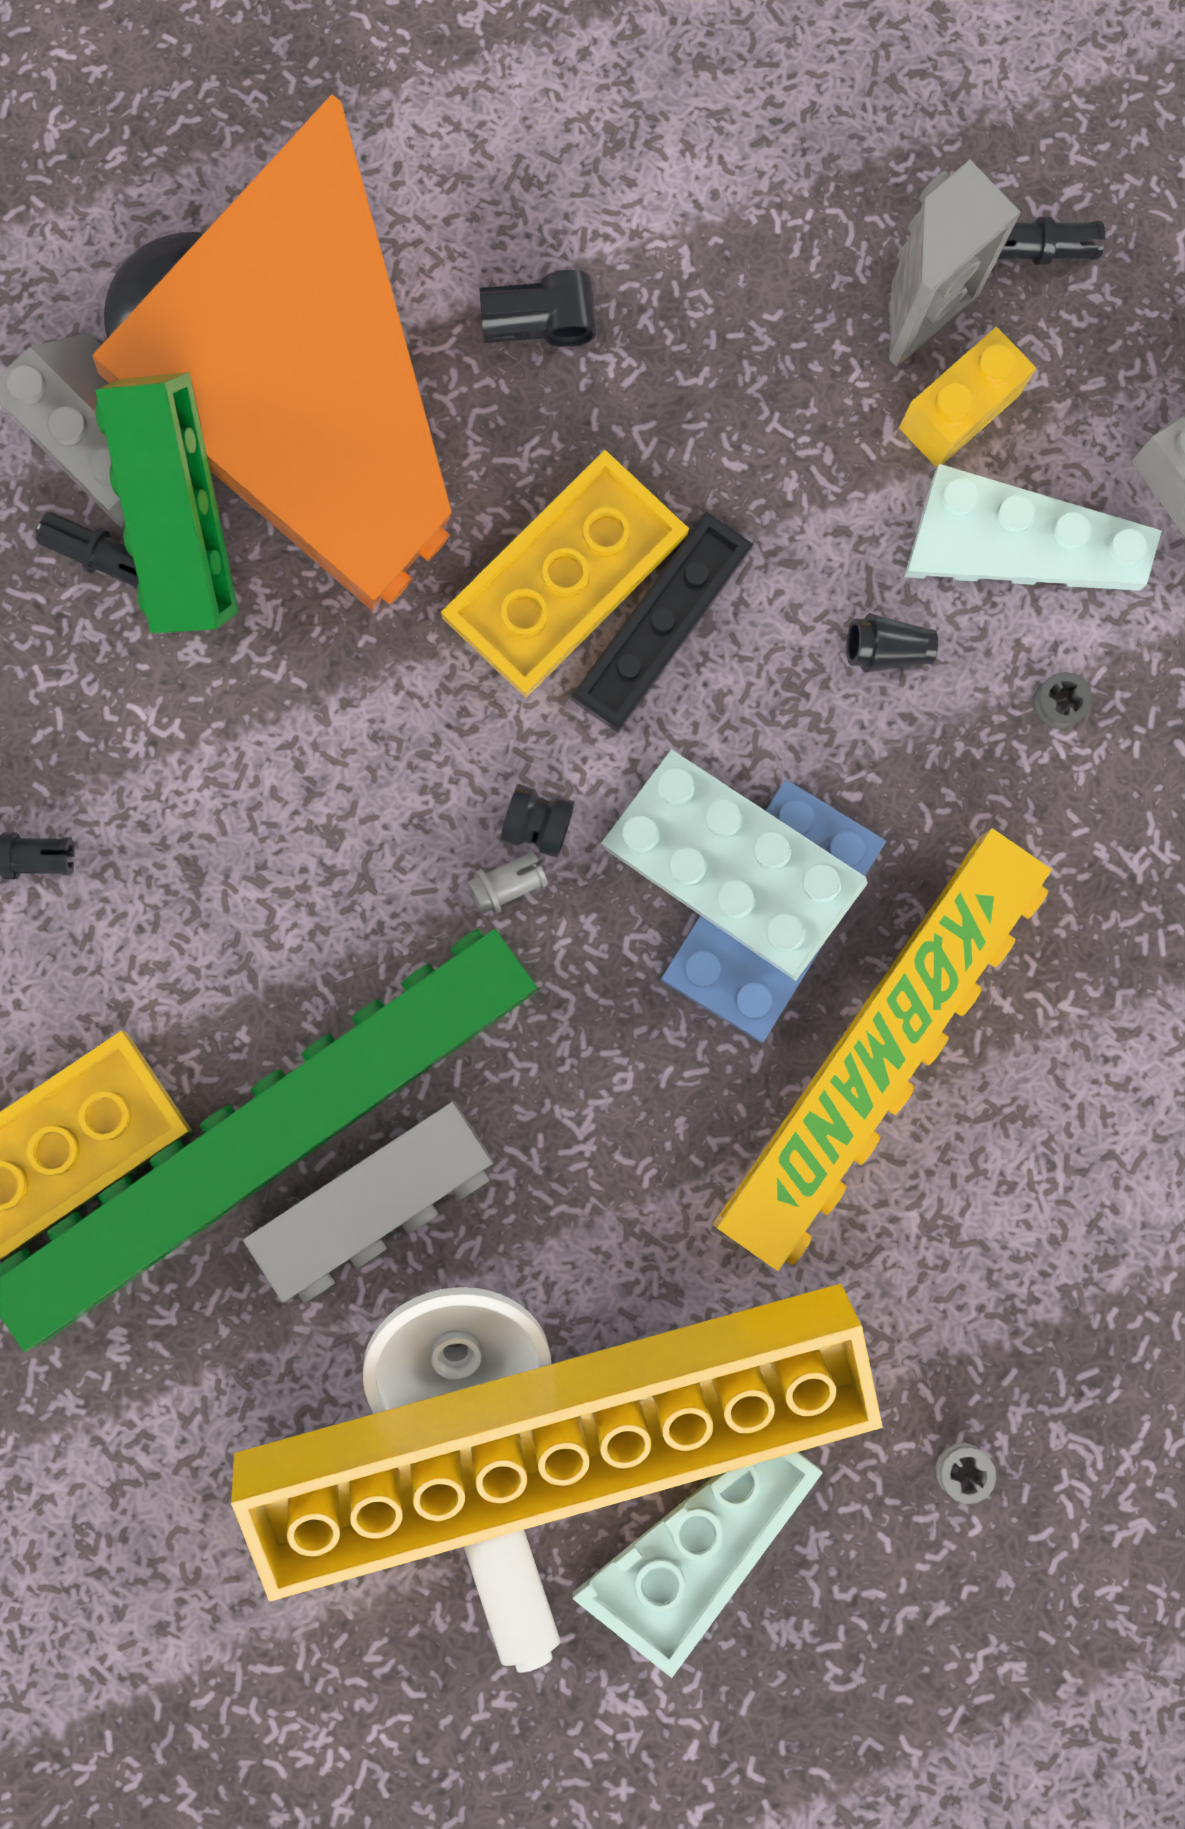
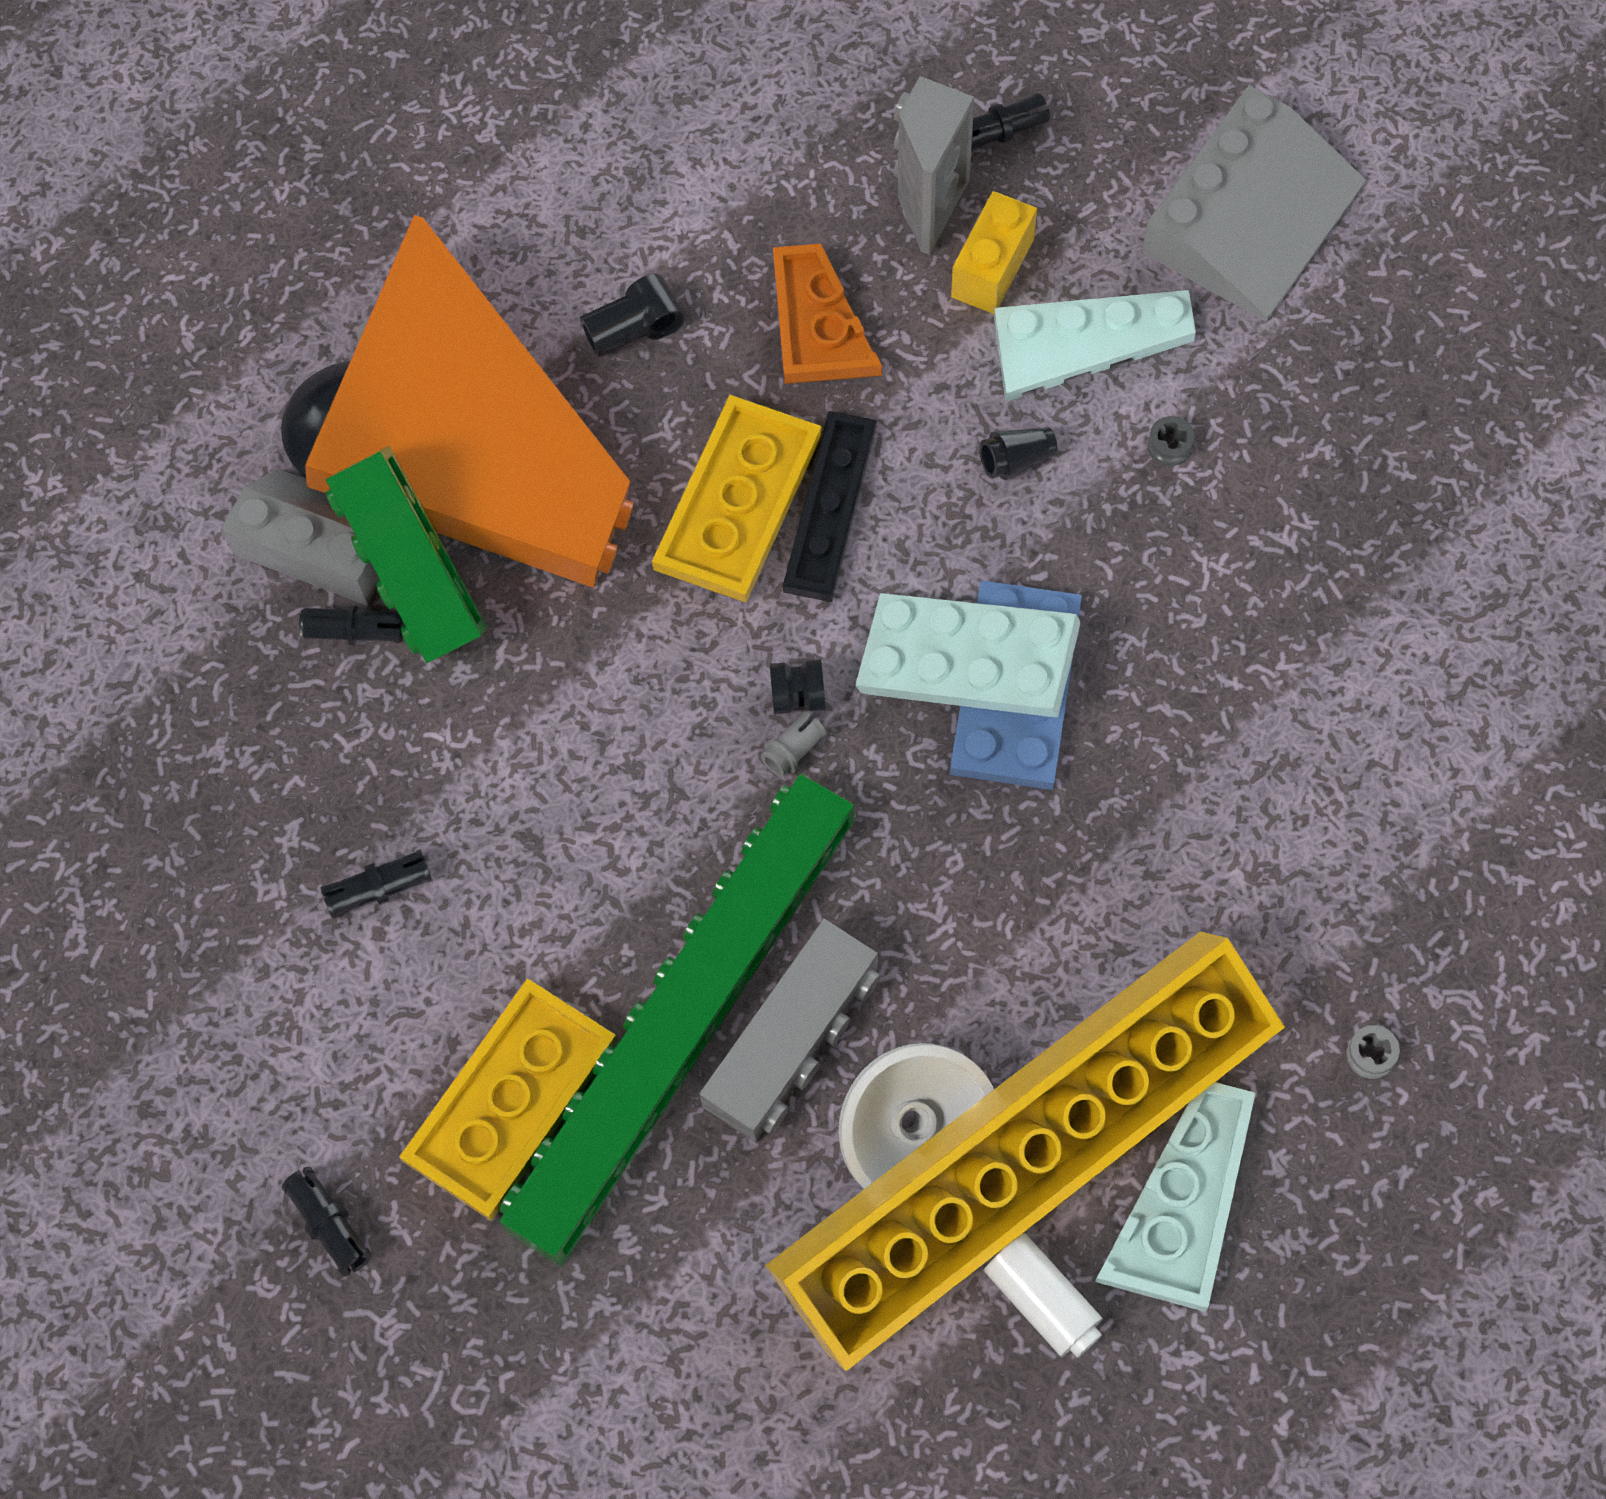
camera: 10 degrees left, 15 degrees down
yellow brick [712,828,1052,1271] -> none
none -> orange wing [773,243,882,384]

